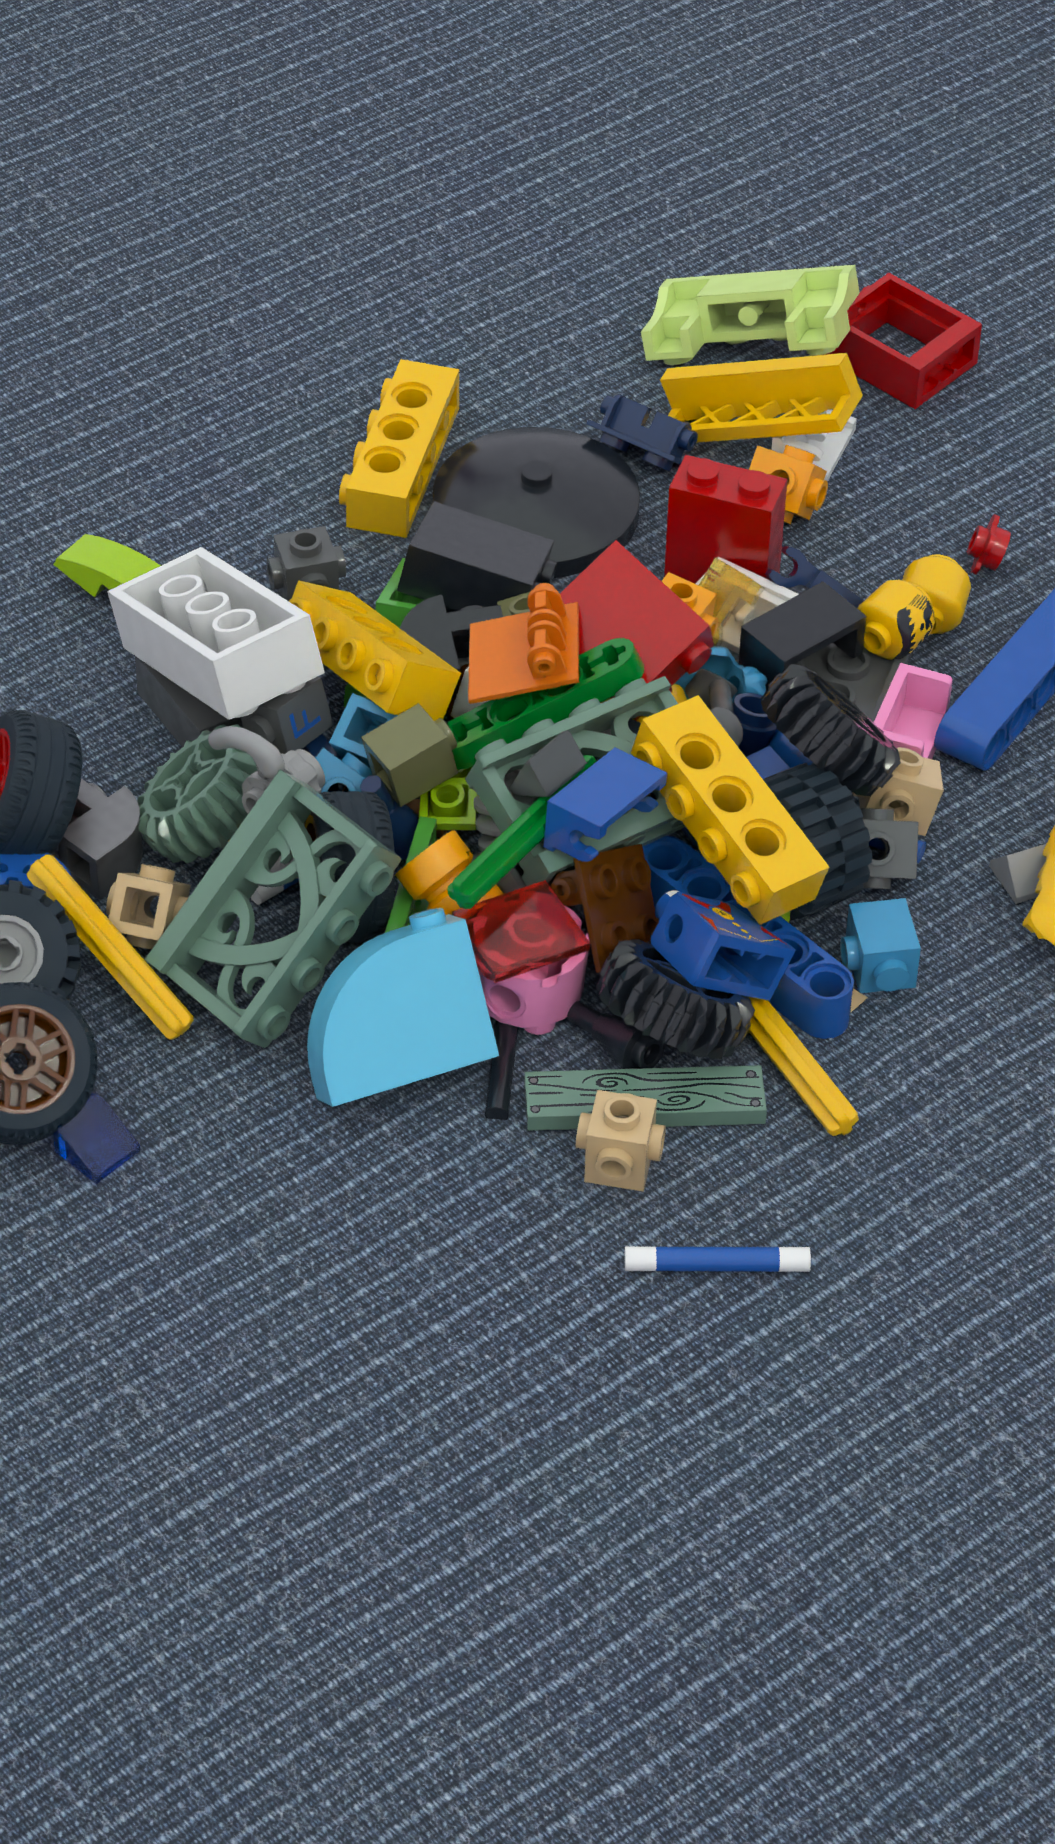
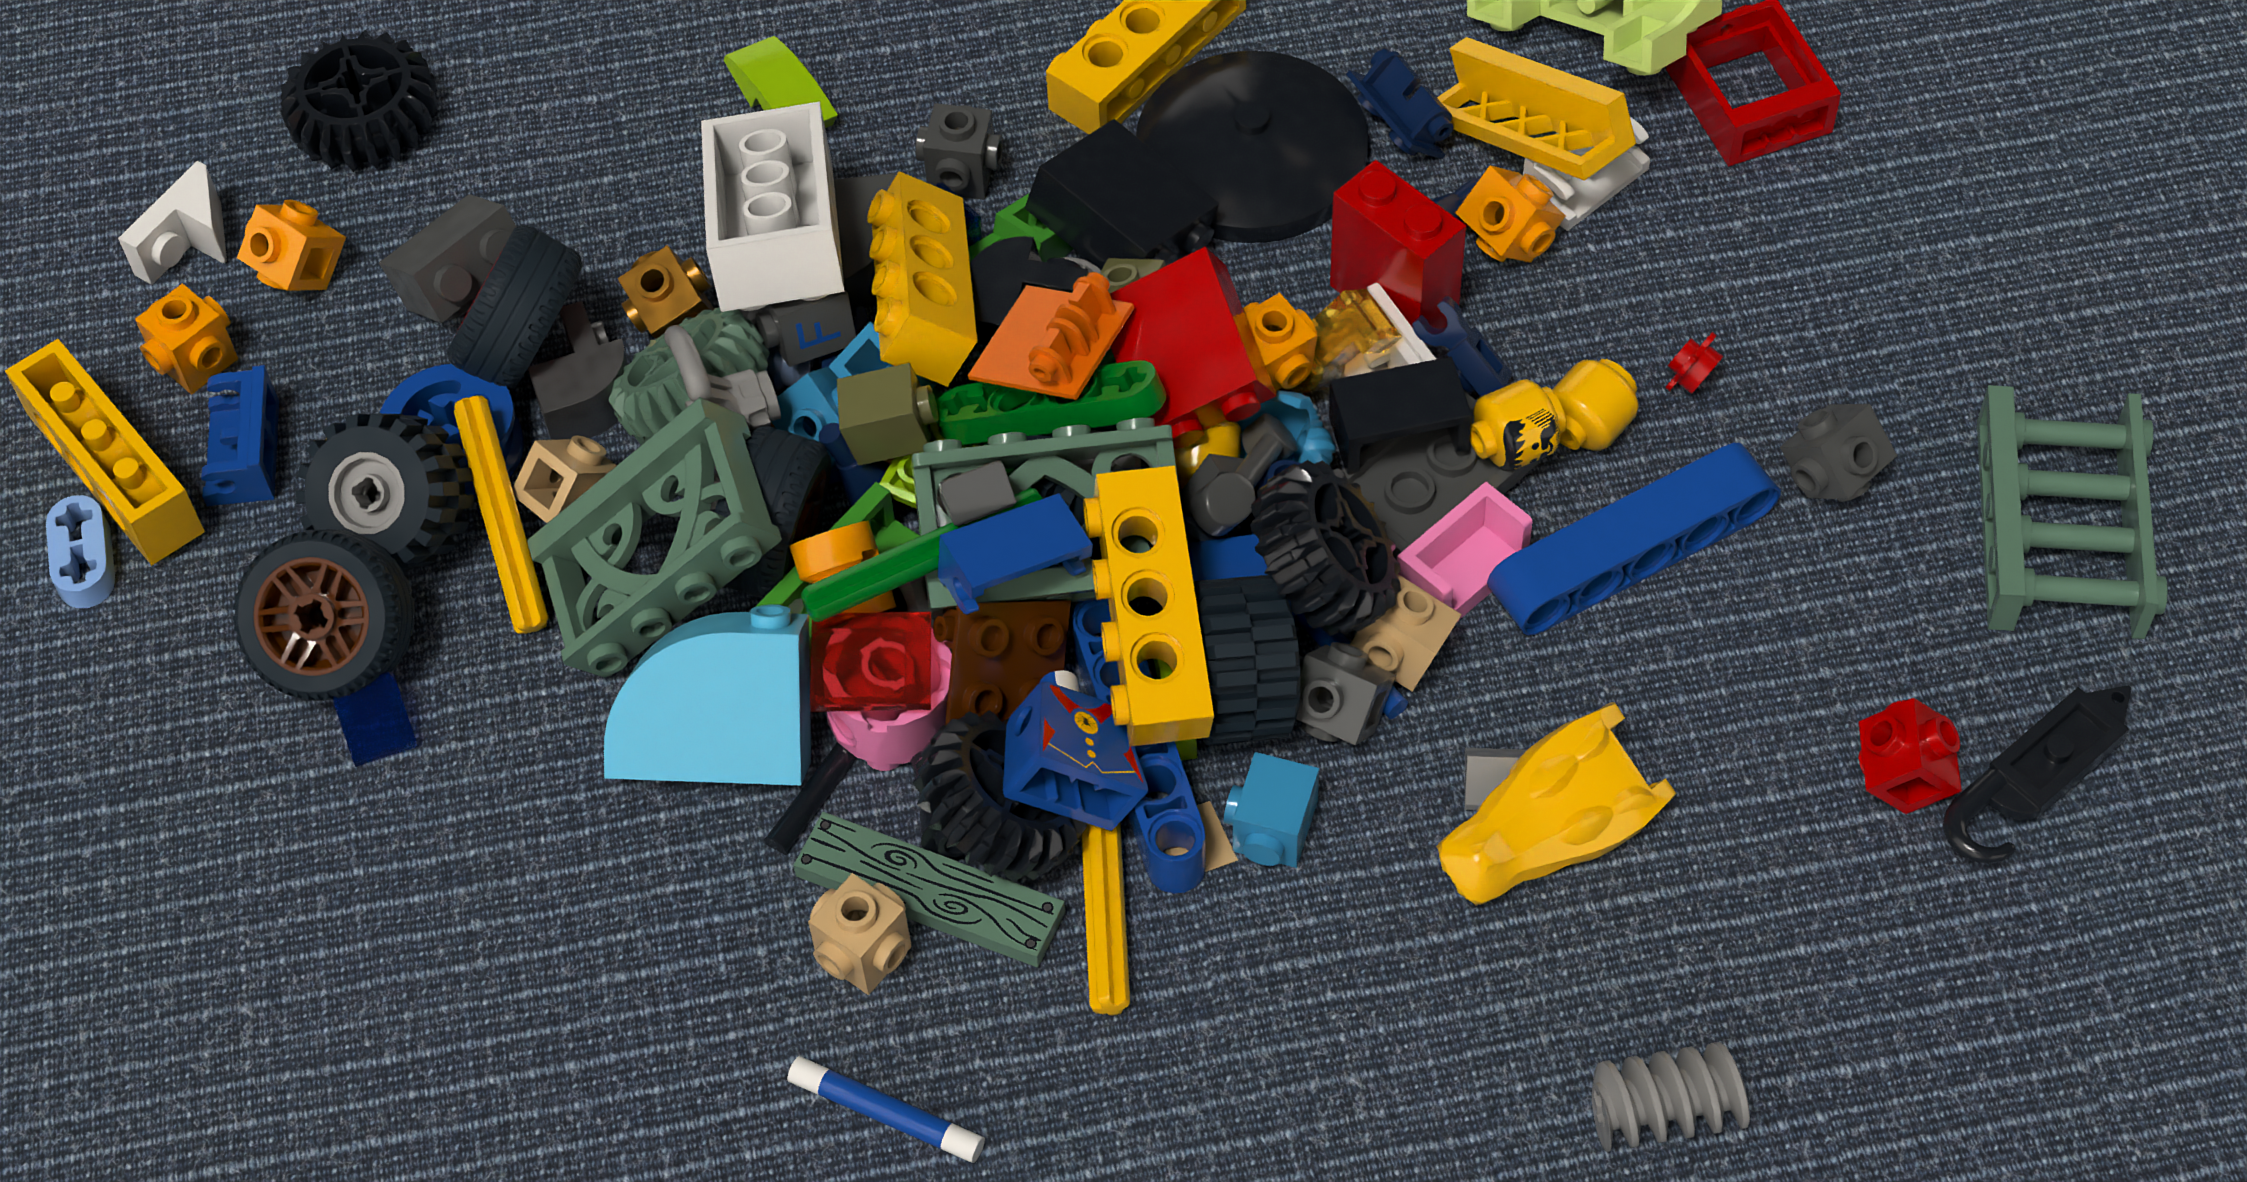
camera: 30 degrees right, 10 degrees up
none -> pearl gold brick [617,245,714,339]

